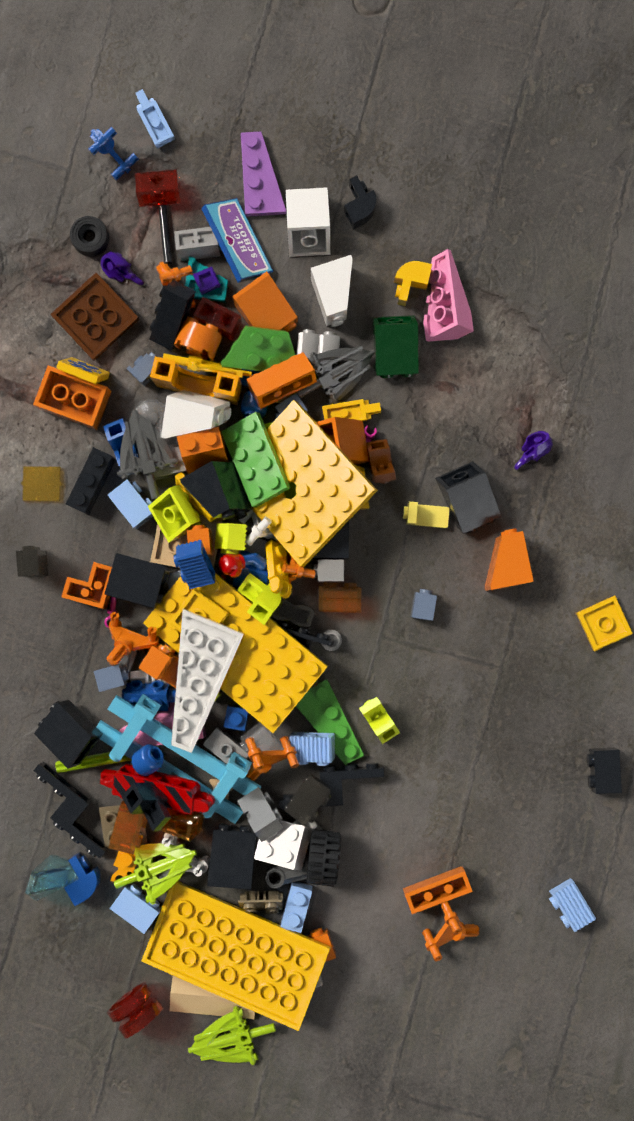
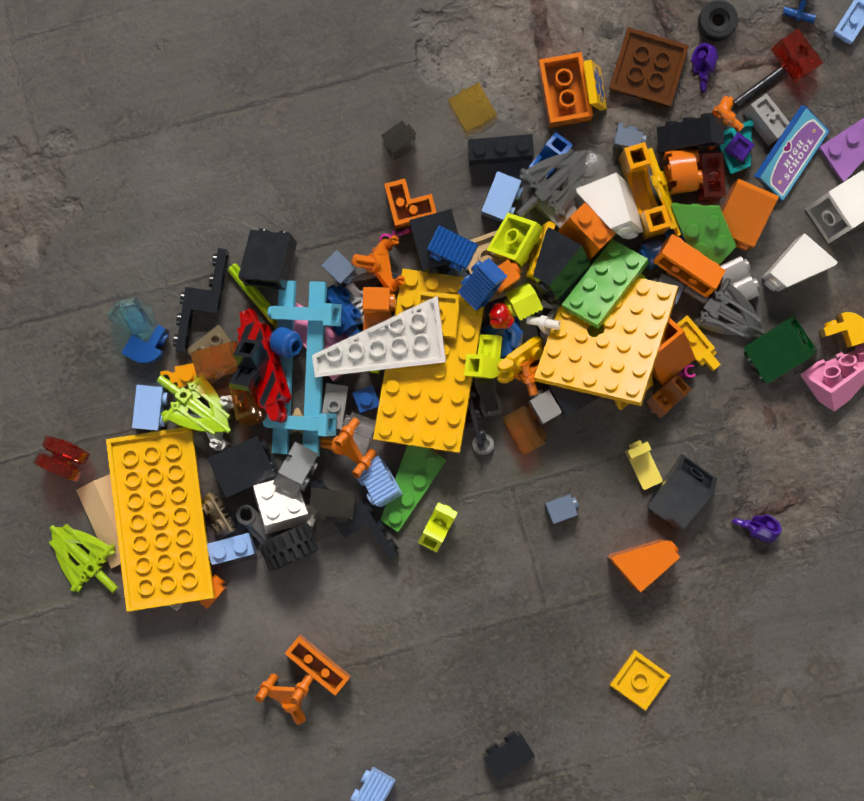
camera: 60 degrees right, 0 degrees up
none -> blue brick [427,225,478,272]

